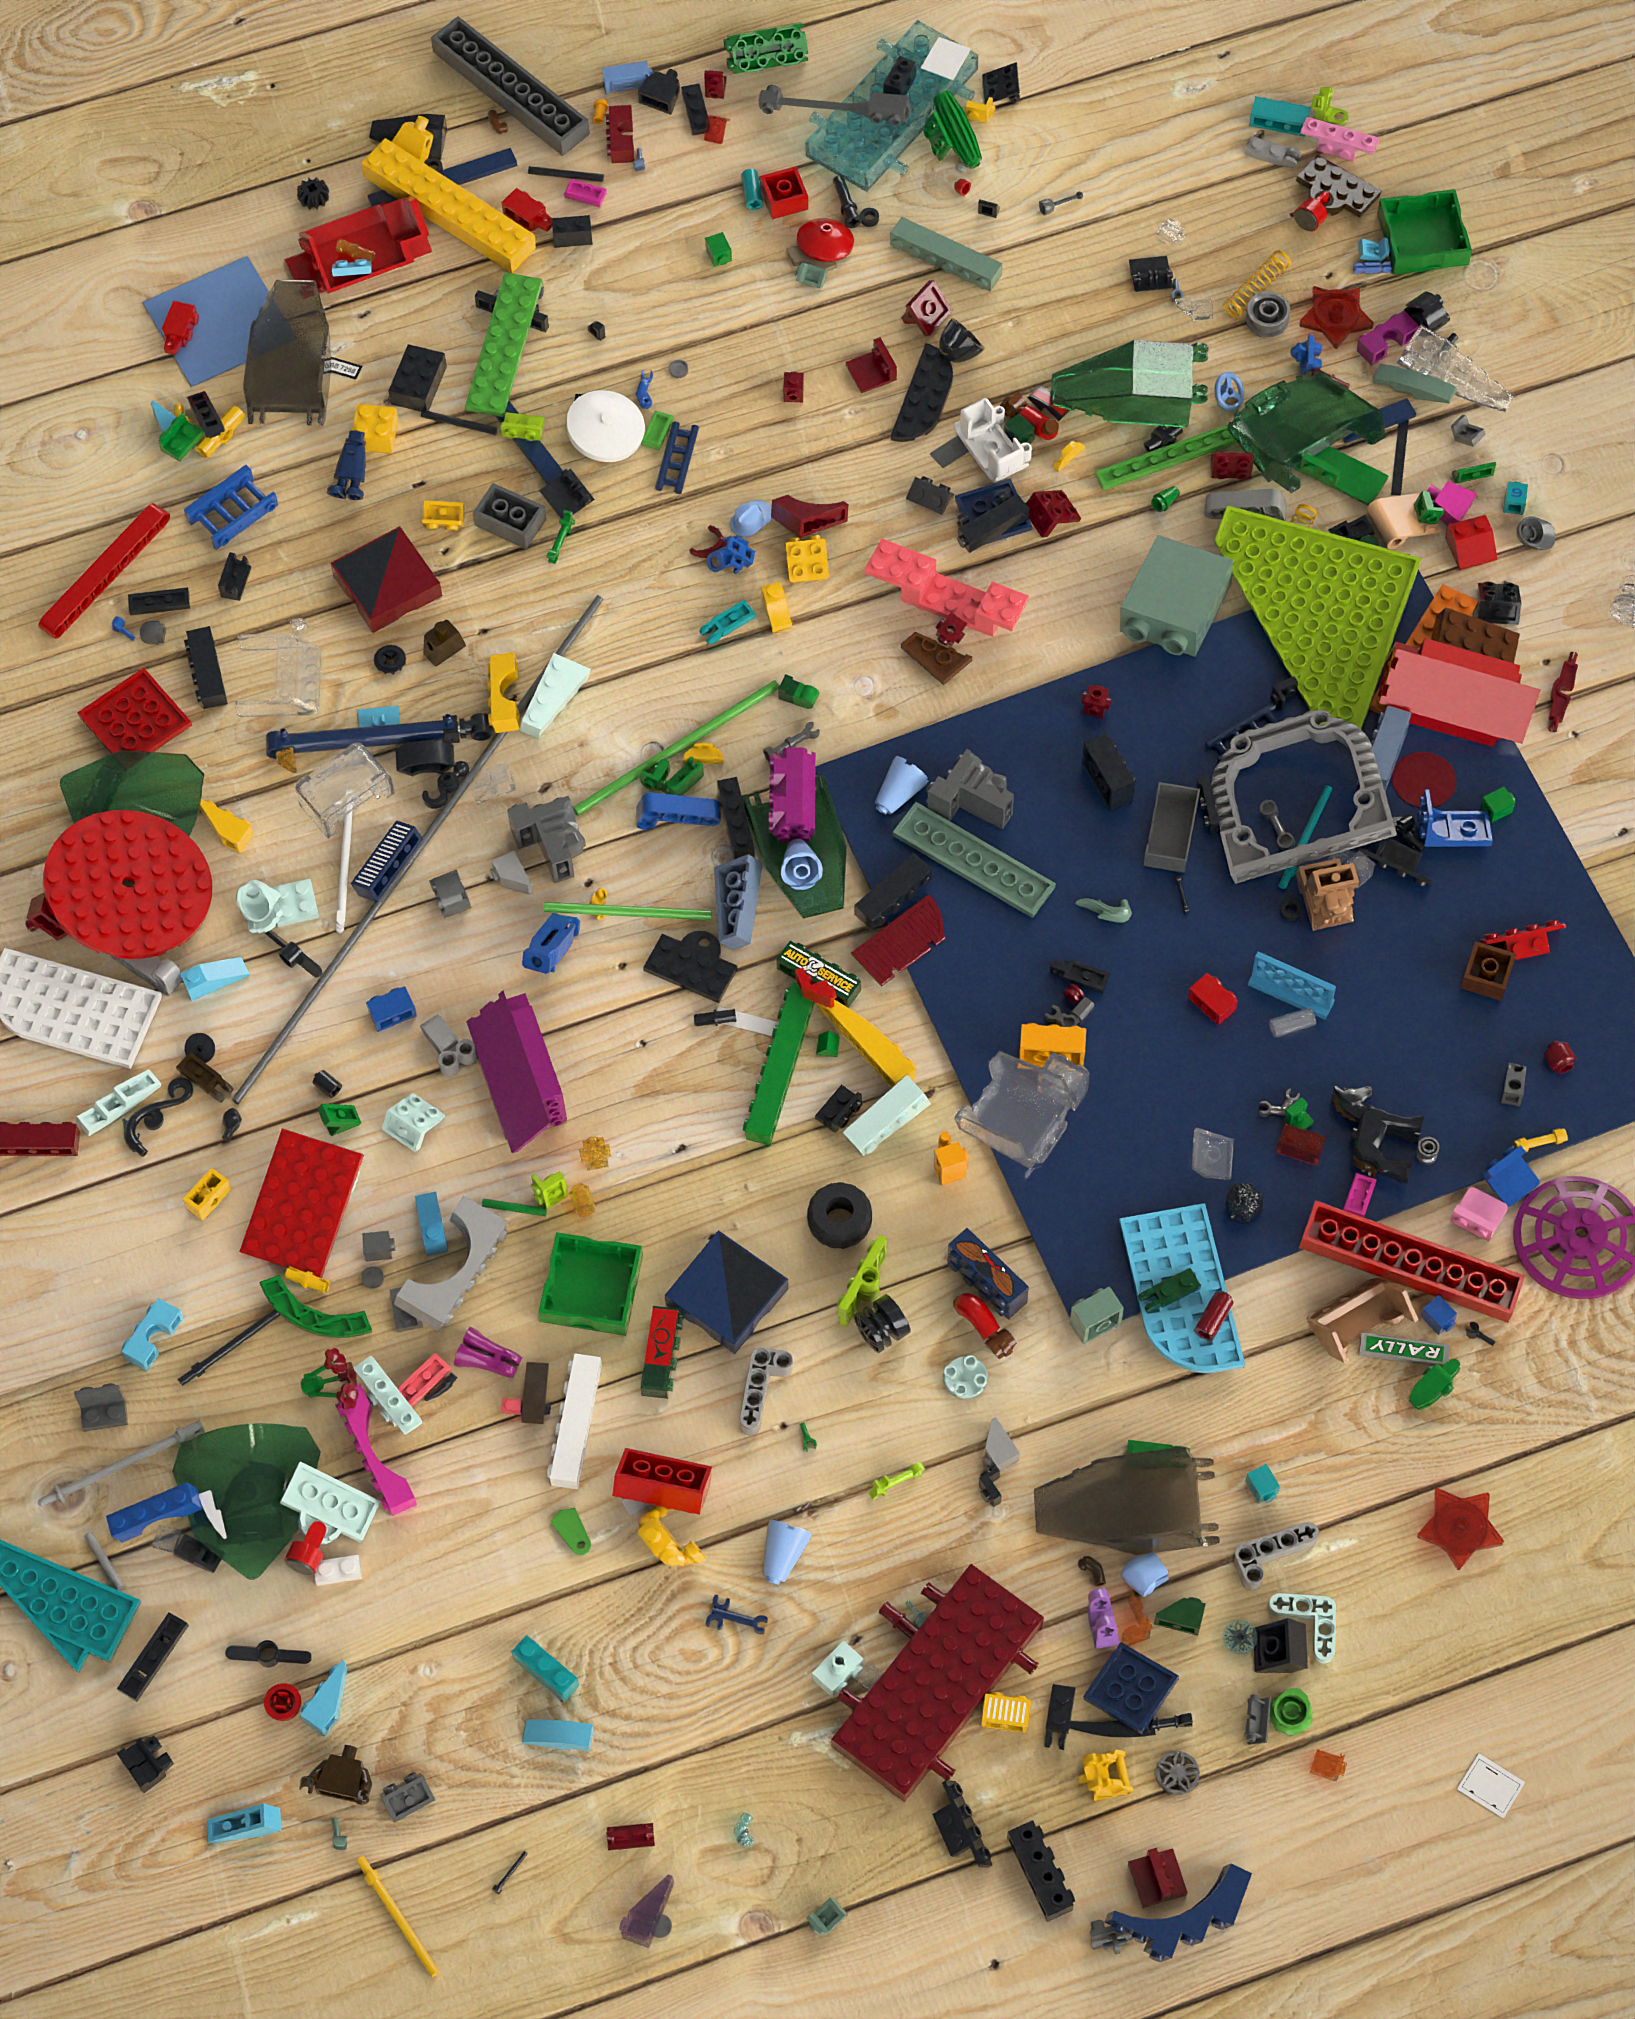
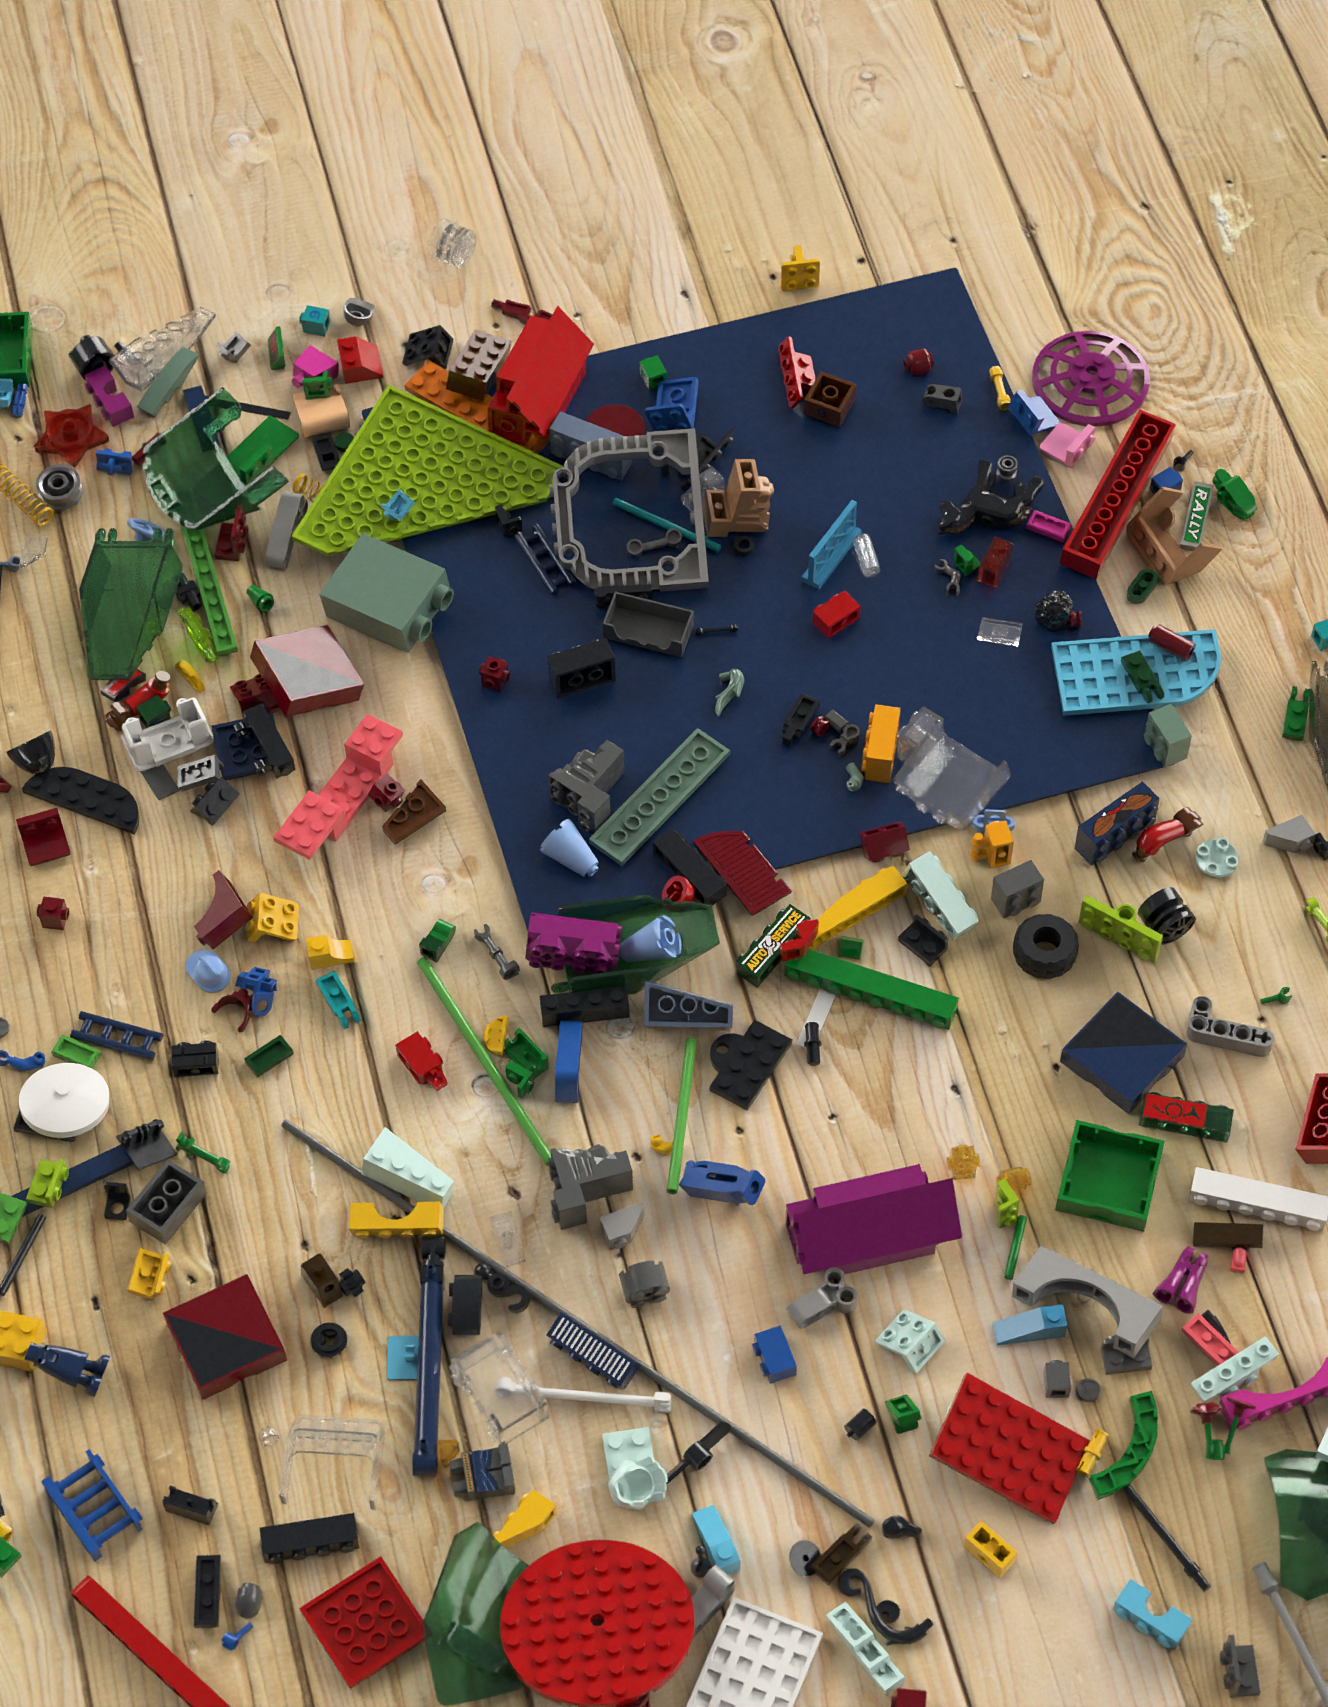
camera: 85 degrees left, 5 degrees down
none -> black bracket [104,1182,131,1220]
none -> black brick [172,1040,219,1077]
none -> clear neon green plate [177,607,217,663]
none -> bracket [177,755,224,792]
none -> dark green tile [244,1035,294,1078]
none -> tile [250,625,364,717]
none -> black gear [339,1268,366,1297]
none -> medium azure bracket [381,489,416,521]
none -> red hinge [395,1031,448,1091]
none -> dark grey hips [449,1443,515,1501]
none -> red piece [662,875,695,911]
none -> dark grey hinge [691,1545,710,1578]
none -> sand green arm [846,762,864,791]
none -> dark red brick [859,822,910,863]
none -> medium blue bracket [972,809,1015,834]
none -> dark grey brick [991,860,1044,918]
none -> dark red bush [1069,610,1081,629]
none -> dark green plate [1127,569,1158,604]

